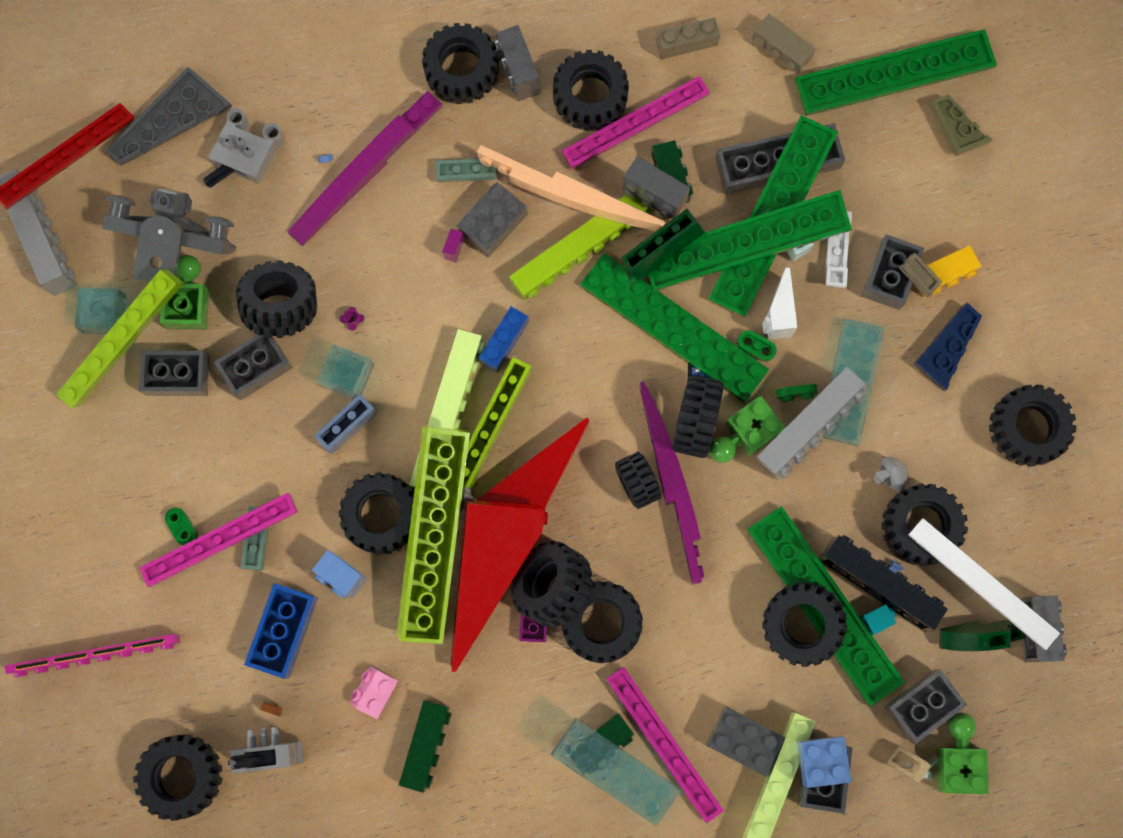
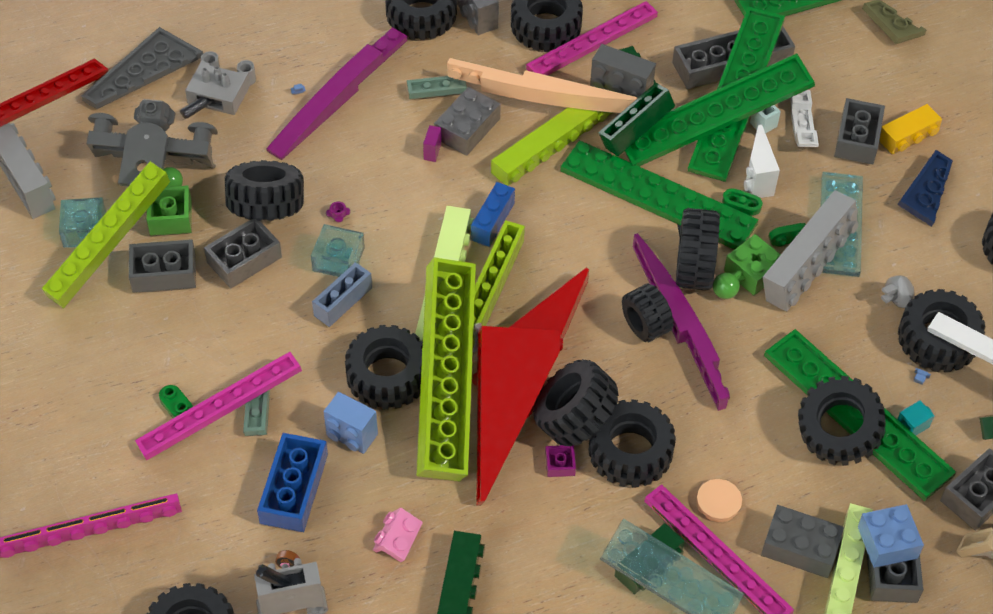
camera: 10 degrees left, 25 degrees down
black brick [819,535,948,632] -> none
dark tan tile [899,253,942,297] -> none
none -> light nougat tile [696,479,742,522]

